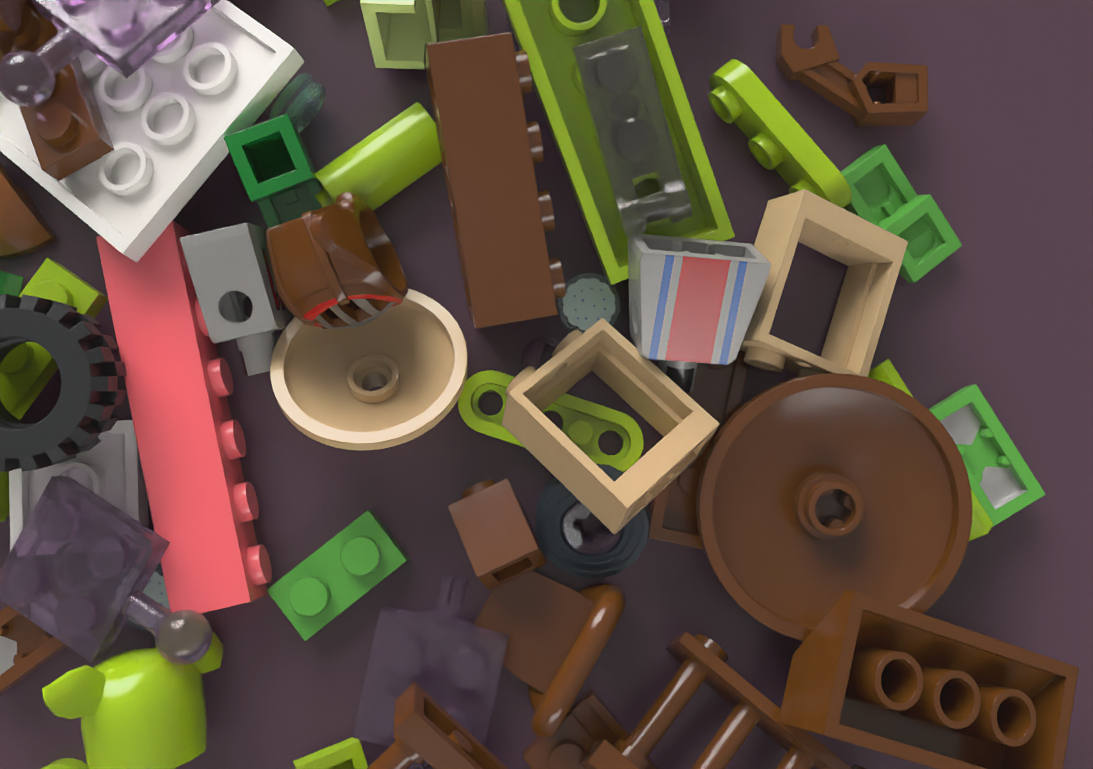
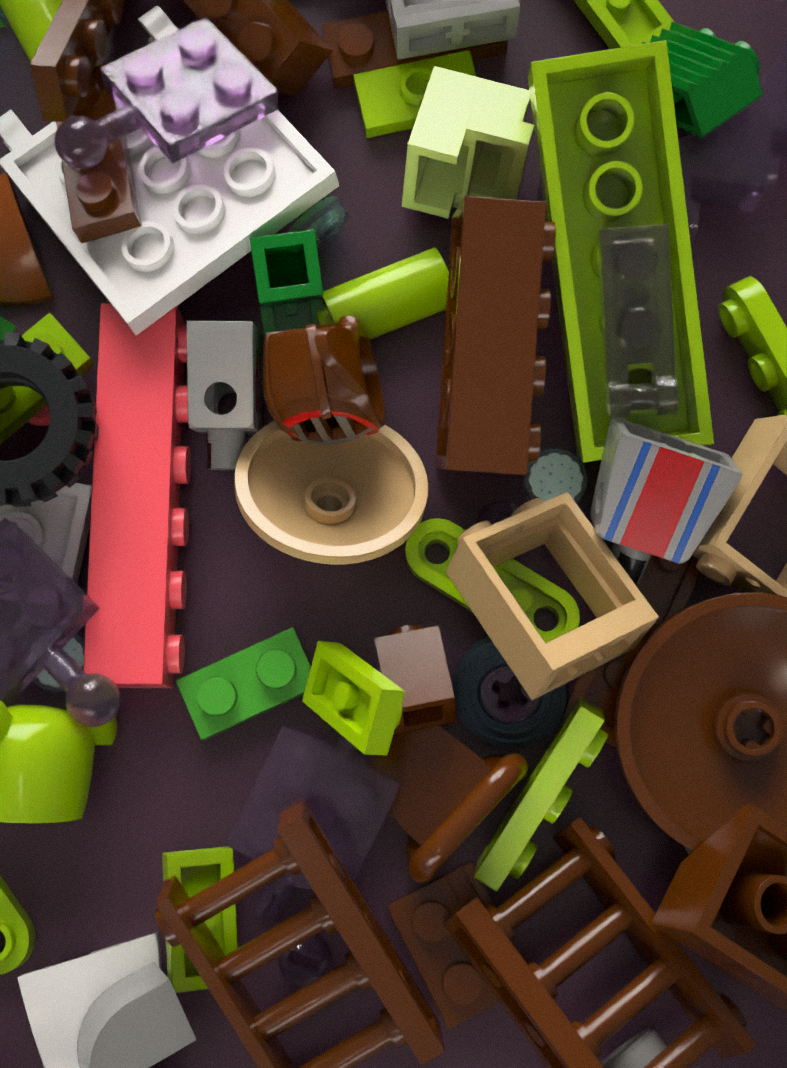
camera: 15 degrees right, 5 degrees down
none -> lime plate [302,641,405,756]
none -> lime plate [474,696,608,892]

